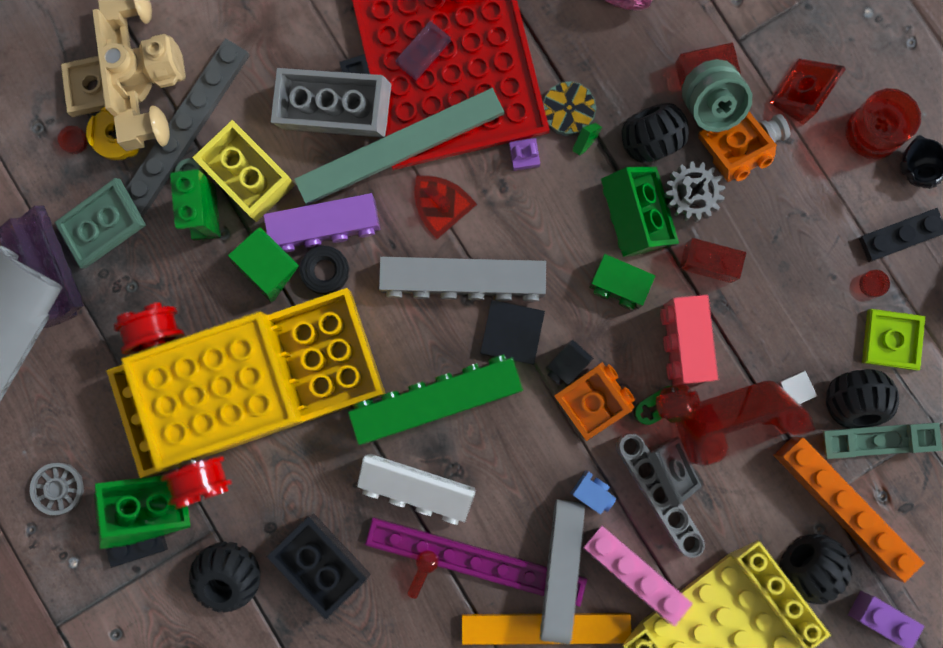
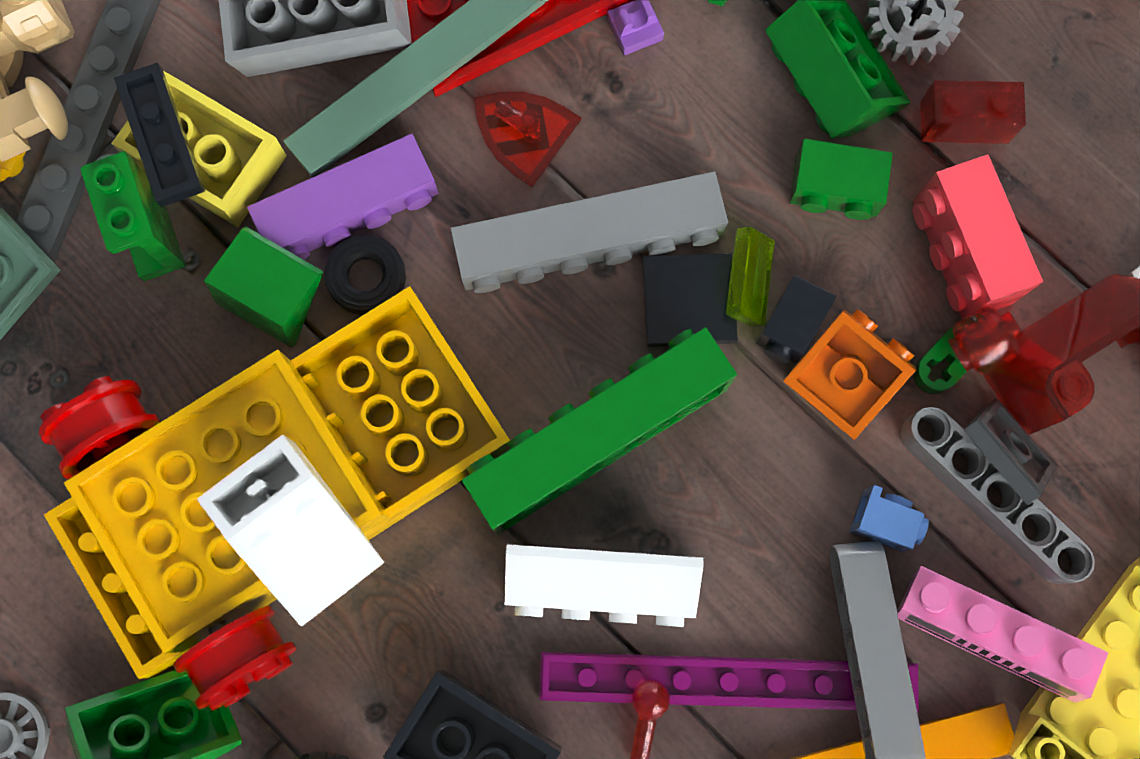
camera: 15 degrees left, 5 degrees down
none -> black plate [114,62,205,207]
none -> white slope [197,435,385,626]
none -> clear neon green tile [726,226,775,327]

